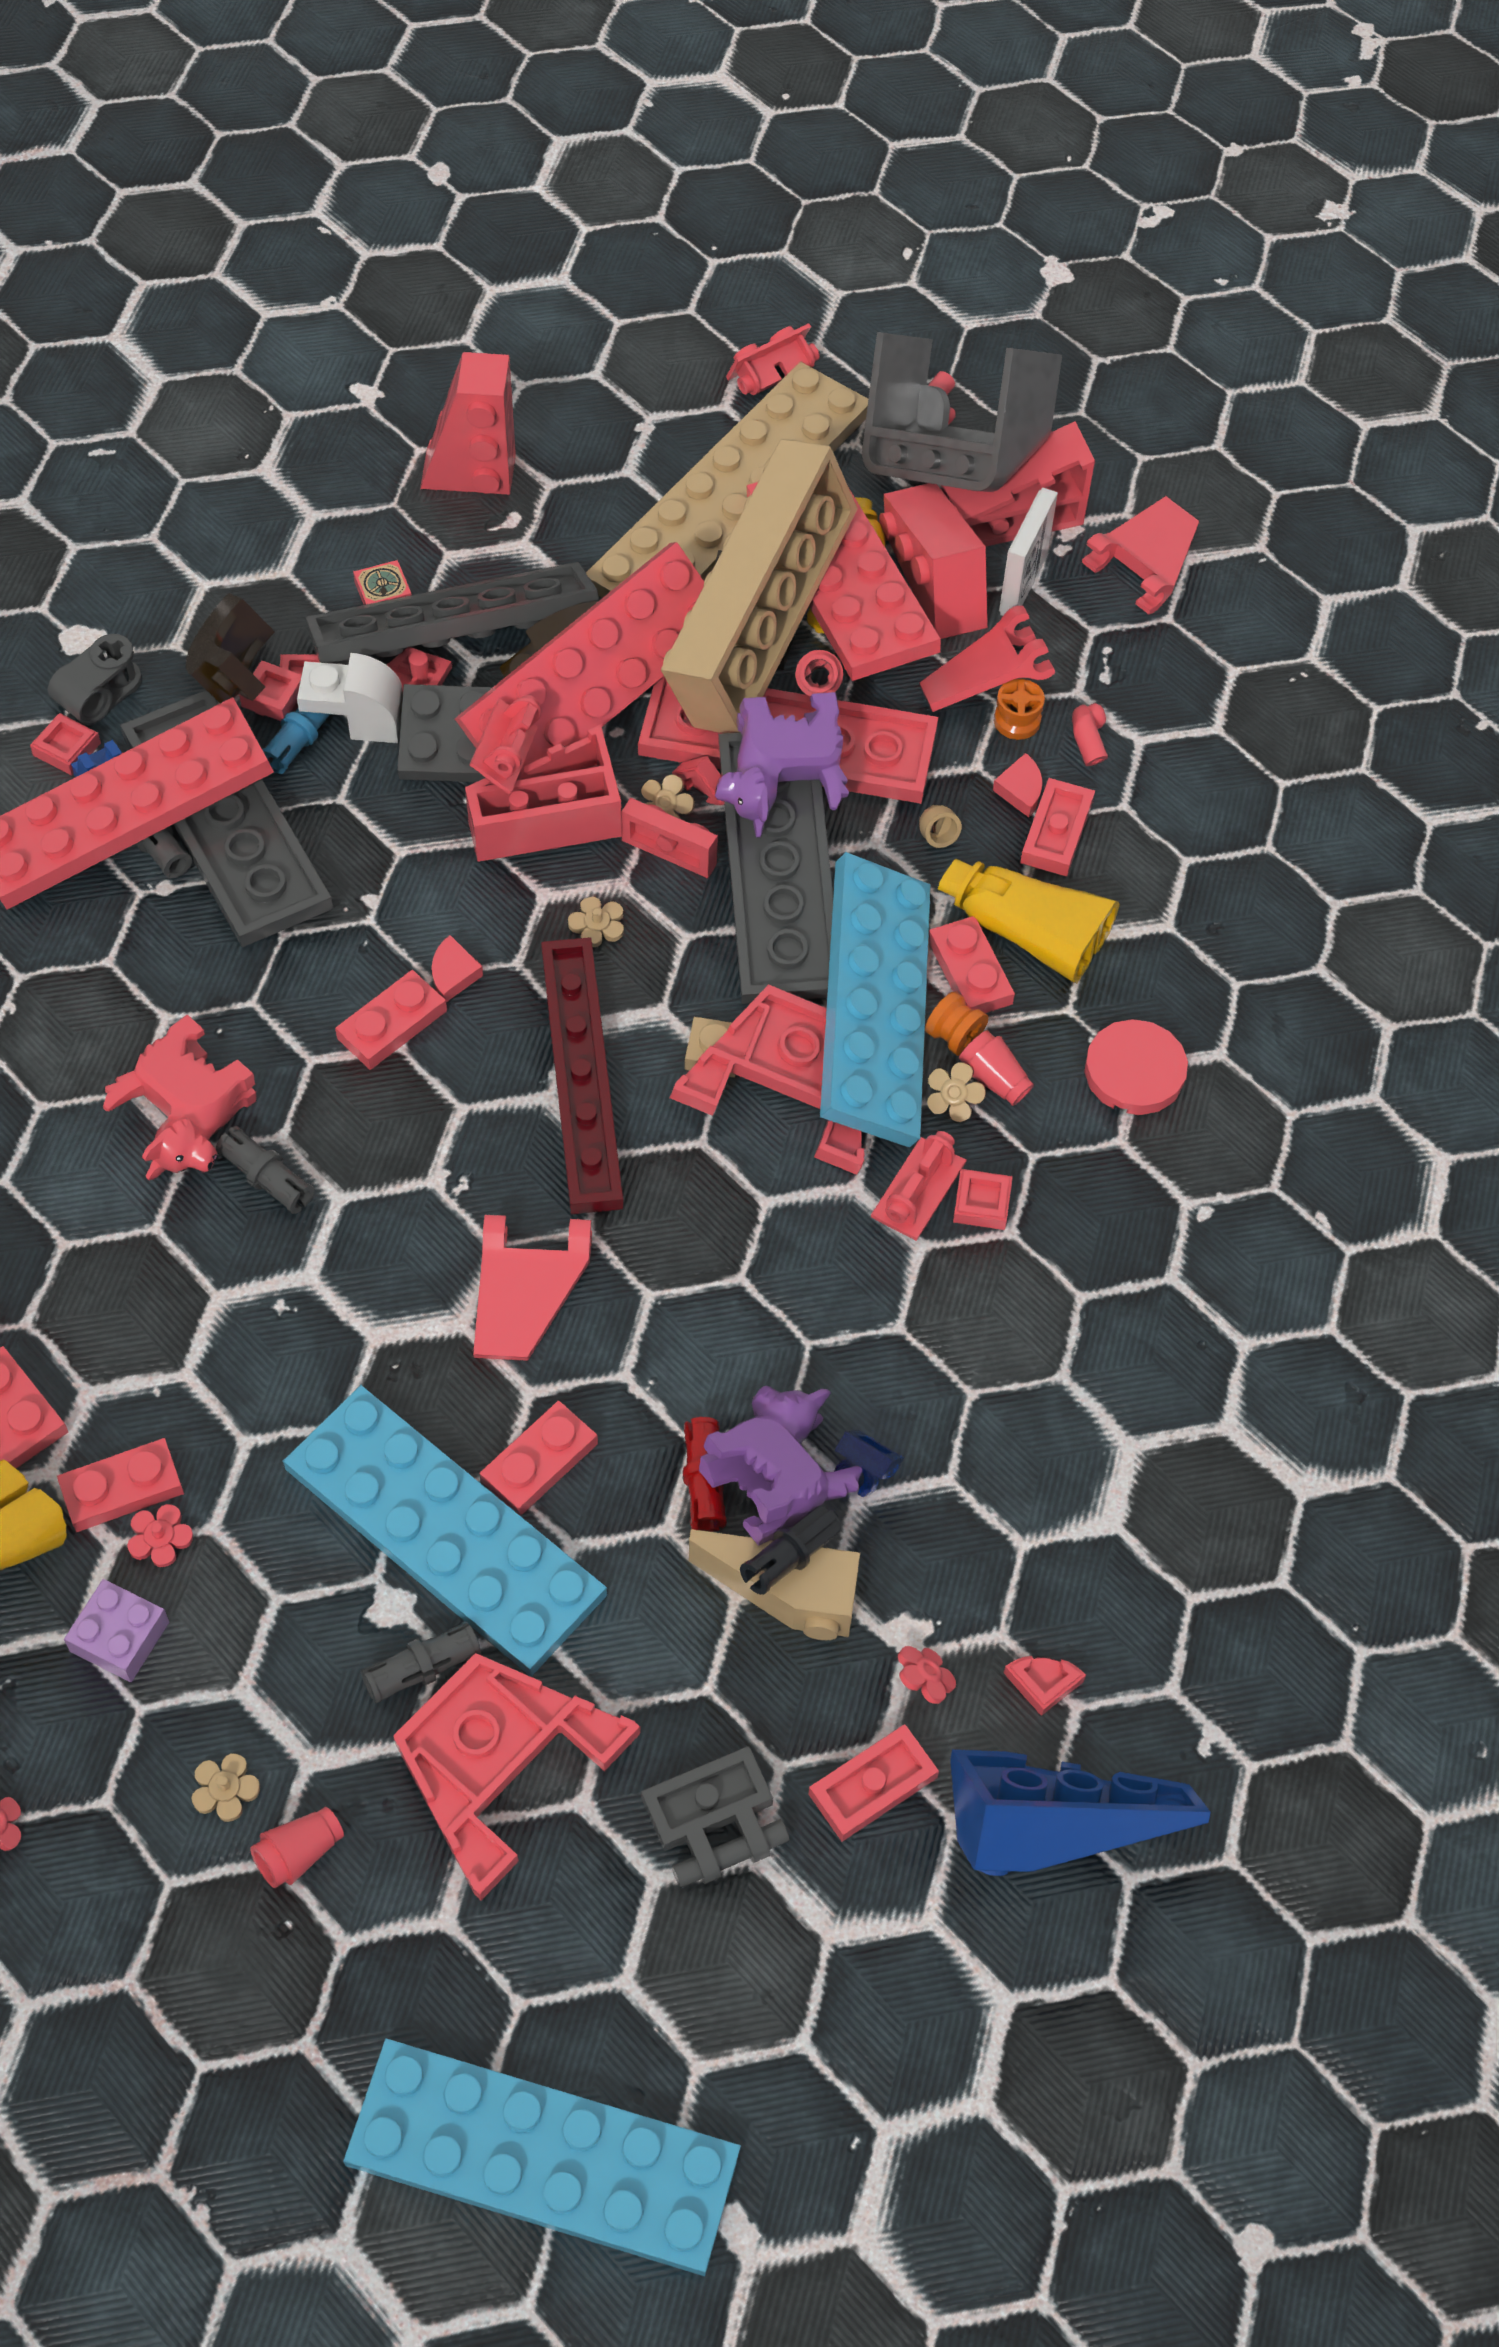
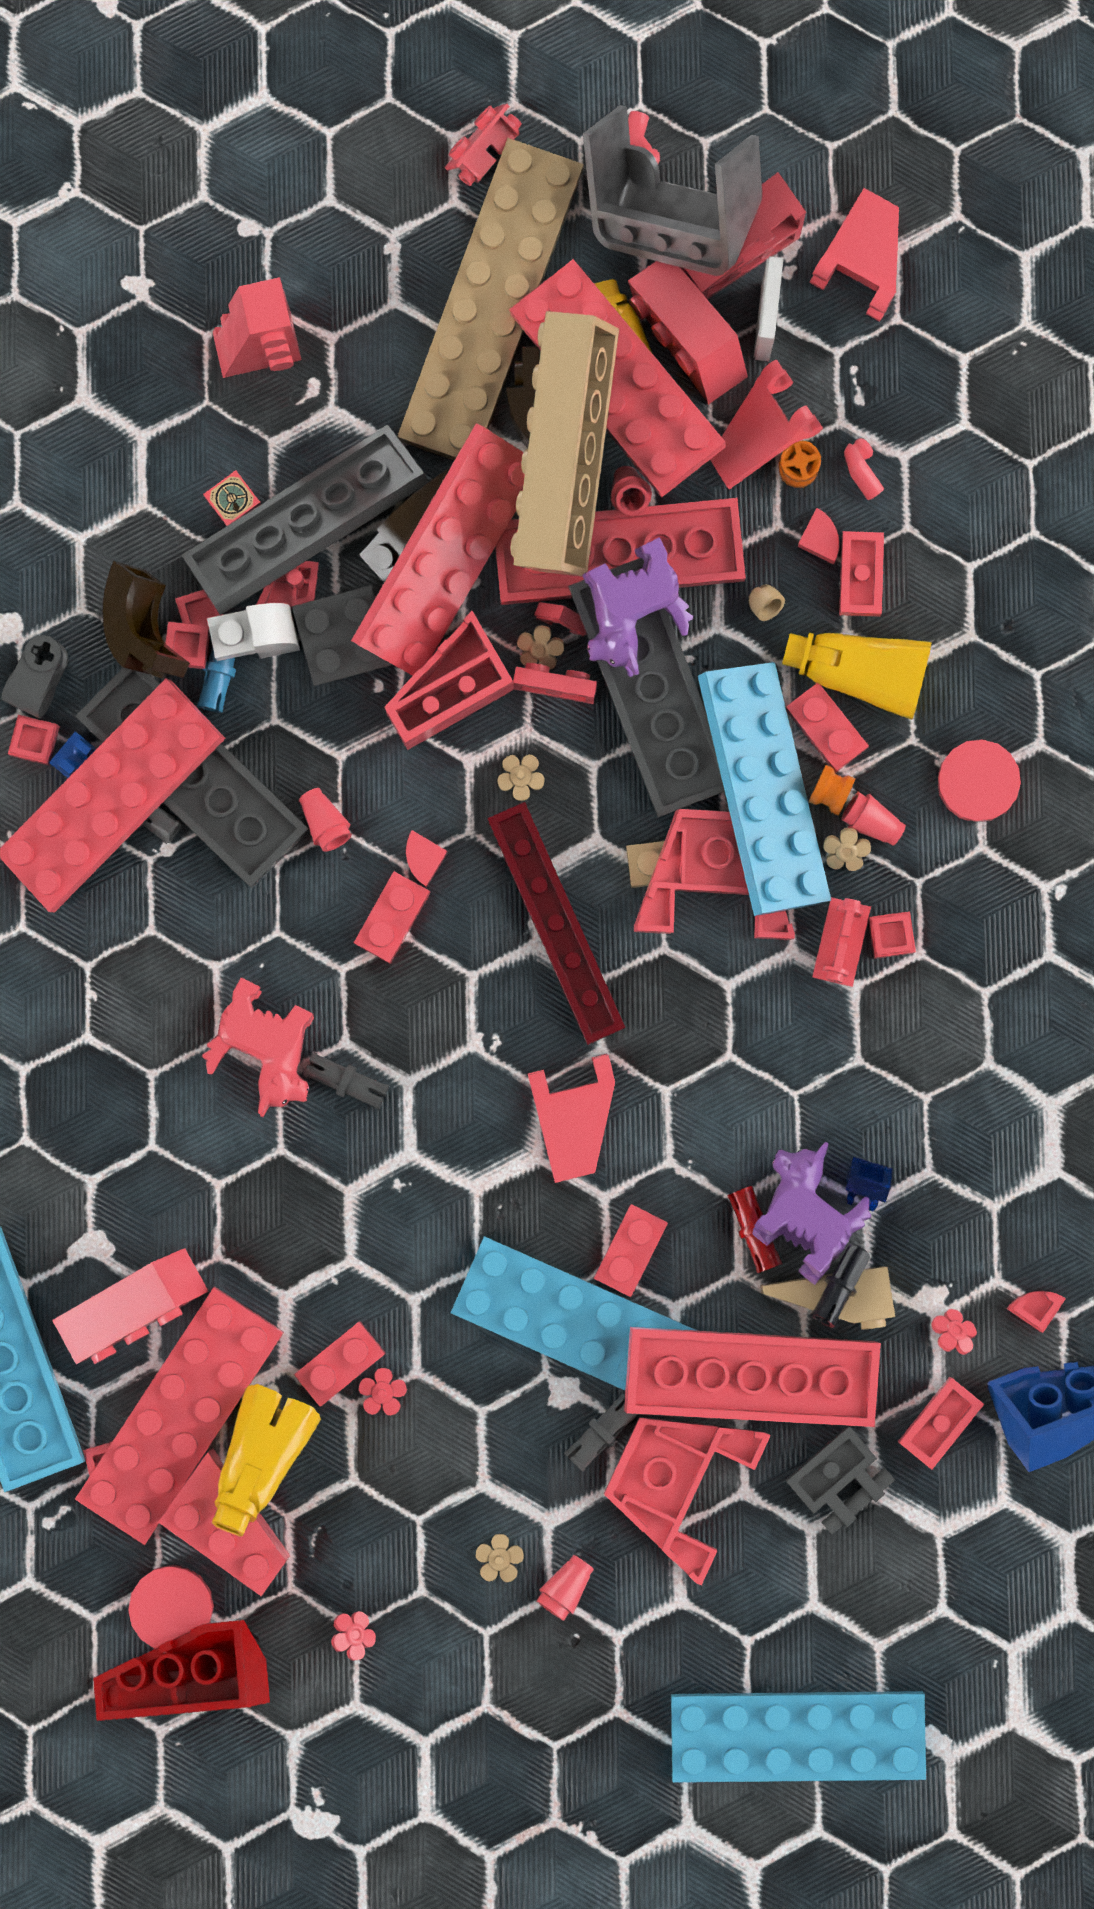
camera: 10 degrees left, 25 degrees up
lavender piece [64,1579,169,1683] -> none
coral hinge [470,695,542,794] -> none
none -> coral cone [299,788,352,852]
none -> coral plate [624,1327,881,1427]

